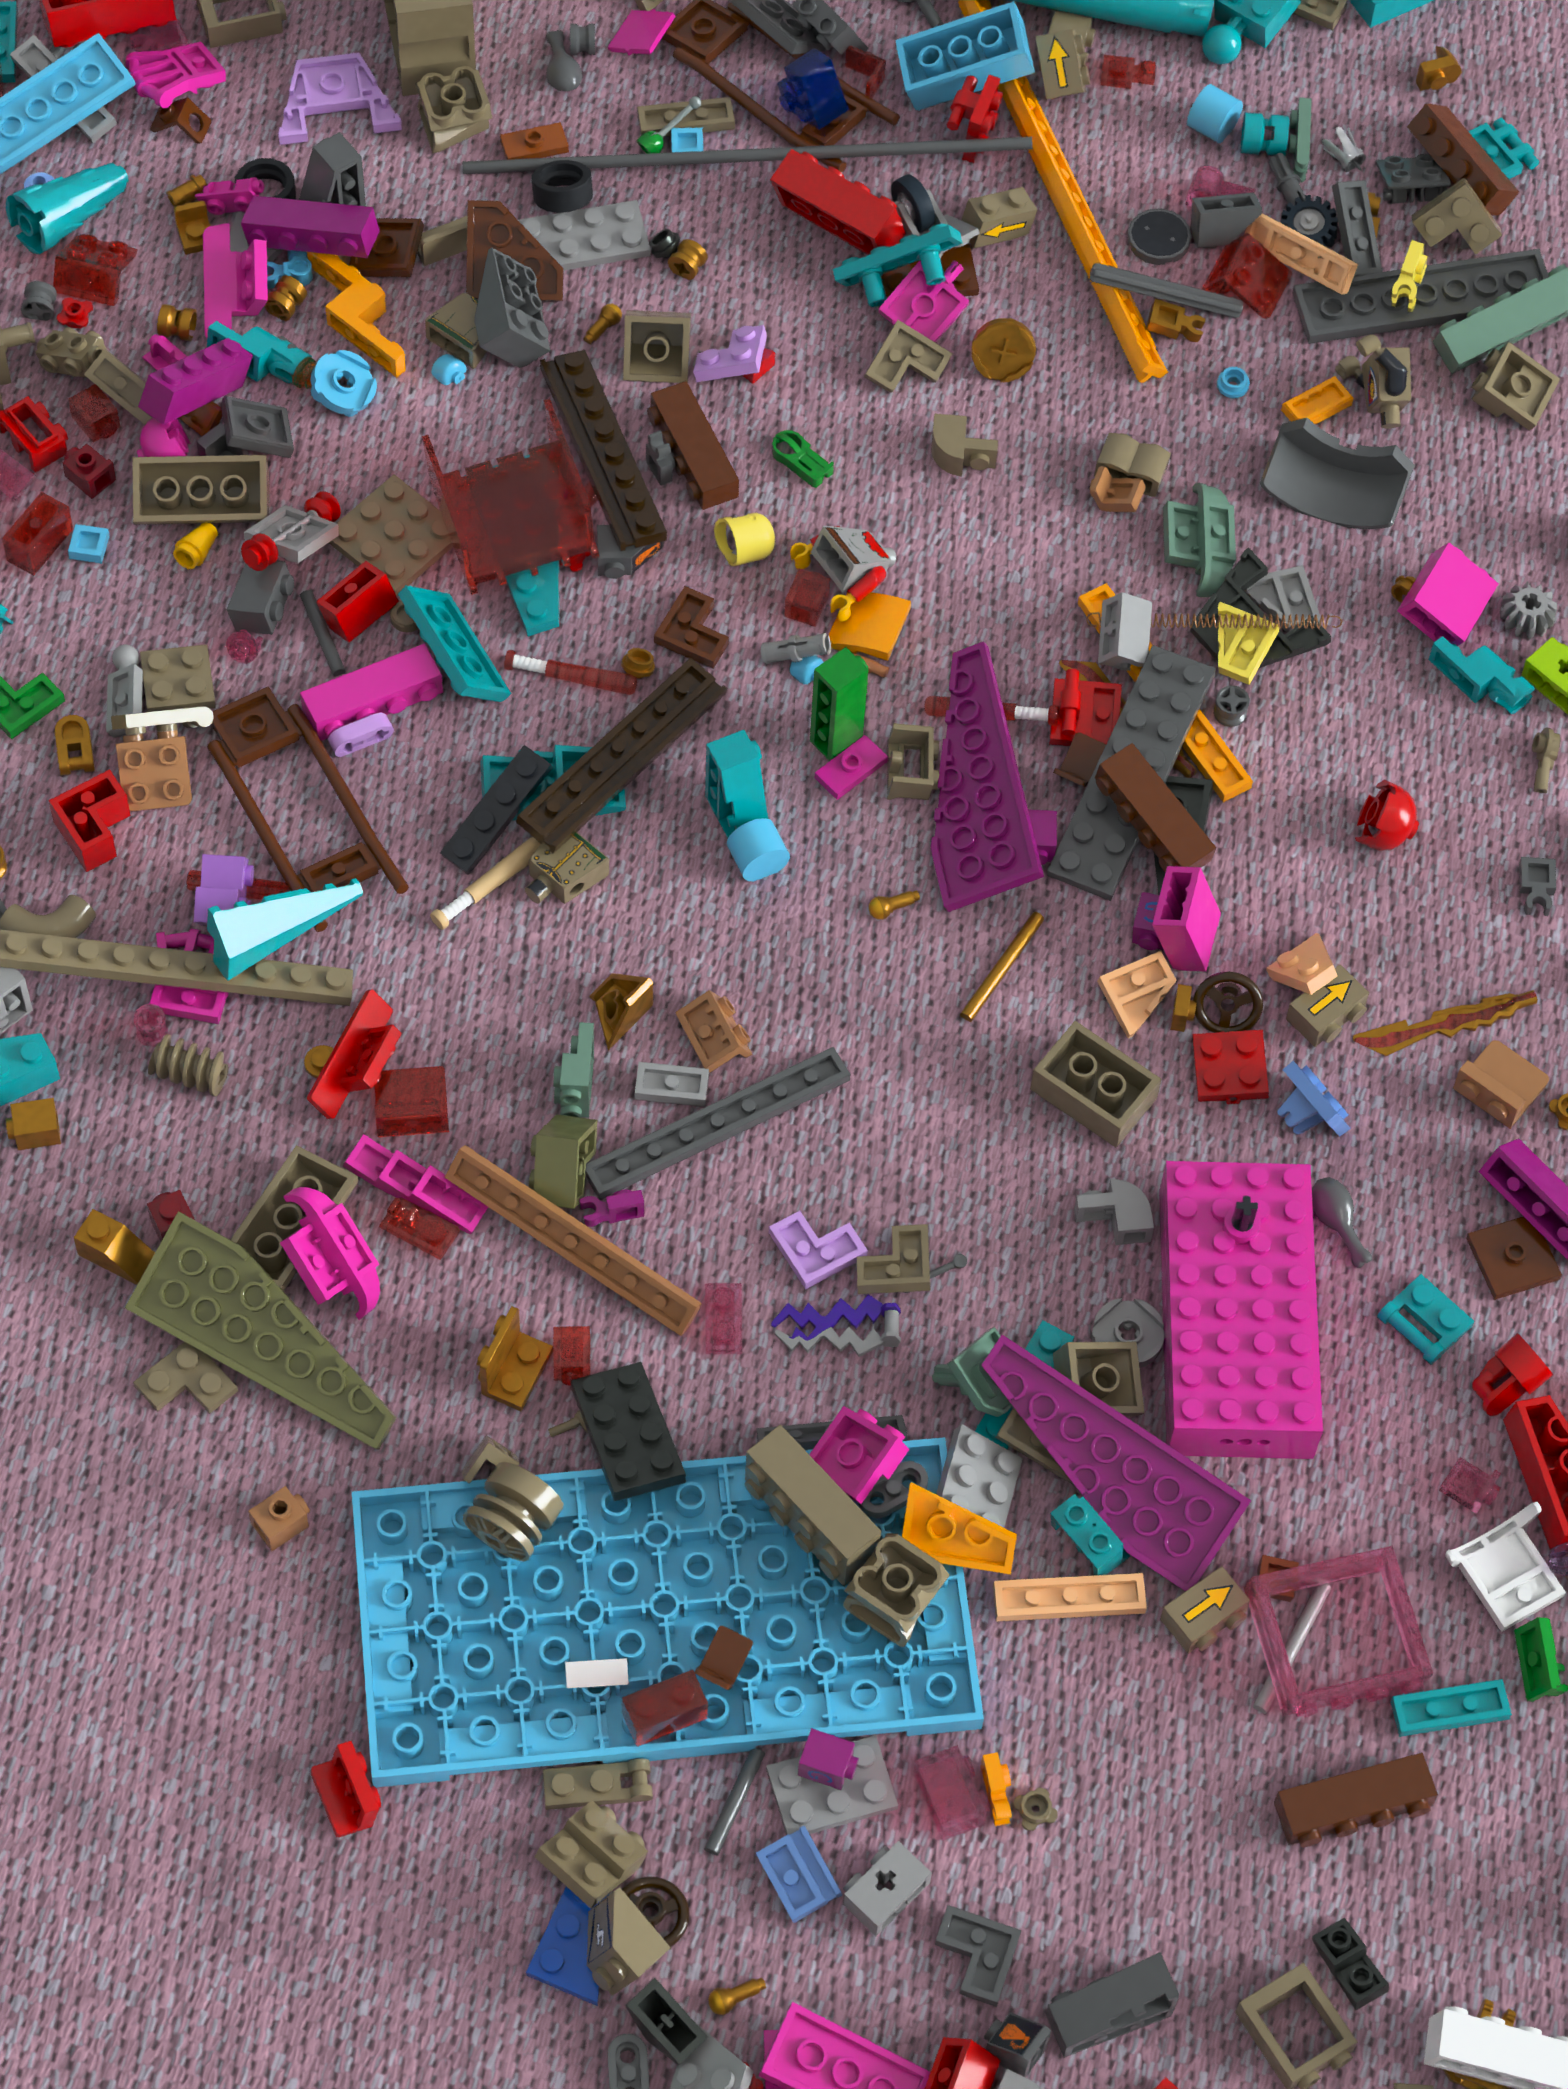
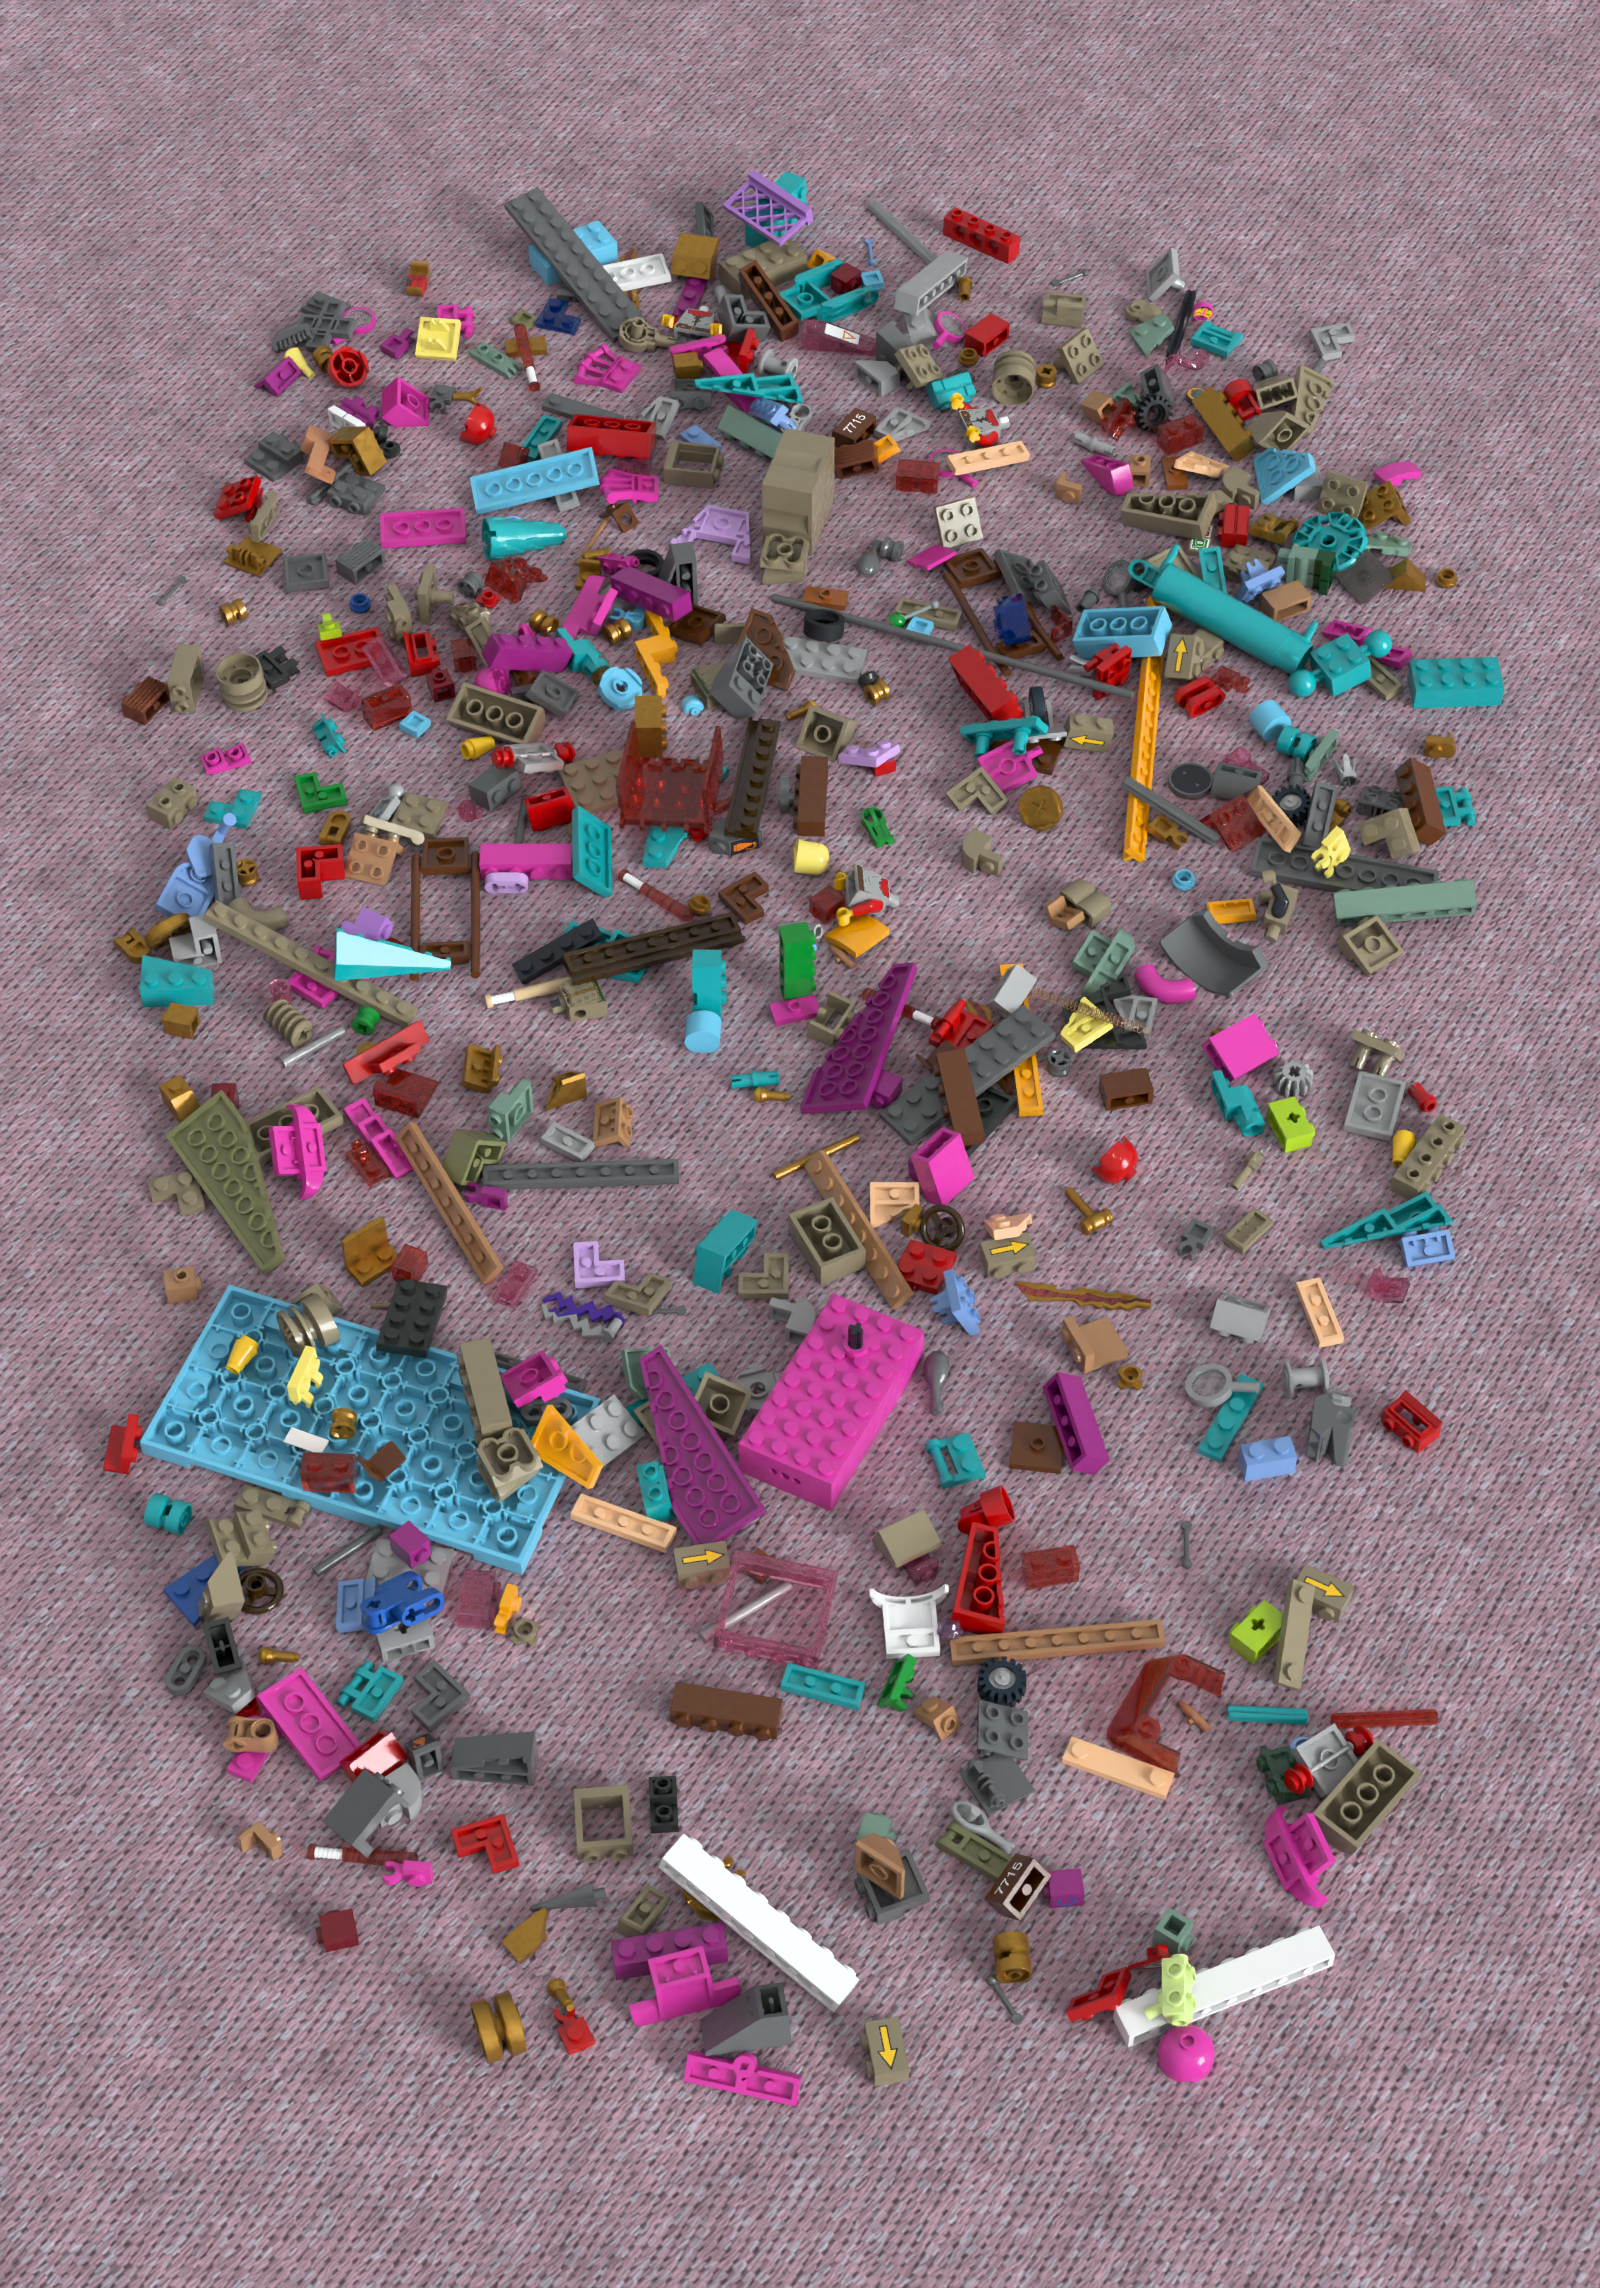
camera: 30 degrees right, 10 degrees down
none -> teal wheel [144,1493,192,1536]
none -> yellow cone [225,1335,259,1375]
none -> light grey bar [280,1027,346,1068]
none -> light yellow plate [287,1346,323,1408]
none -> pearl gold wheel [329,1408,357,1439]
none -> teal plate [336,1660,404,1724]
none -> green wheel [351,1006,380,1036]
none -> blue piece [360,1571,444,1634]
none -> pearl gold bracket [461,1044,503,1093]
none -> medium nougat axle [574,517,610,566]
none -> pearl gold brick [634,695,667,758]
none -> teal wedge [692,1209,758,1294]
none -> teal pin [731,1070,780,1090]
none -> dark tan plate [738,1253,789,1299]
none -> medium nougat plate [804,1150,914,1309]
none -> dark tan slope [872,1509,942,1568]
none -> pearl gold piece [1064,1187,1113,1235]
none -> flat silver piece [1067,655,1095,678]
none -> dark grey pin [1076,588,1101,613]
none -> reddish brown brick [1099,1068,1154,1111]
none -> dark pink cylinder [1134,964,1196,1004]
none -> red brick [1174,676,1225,718]

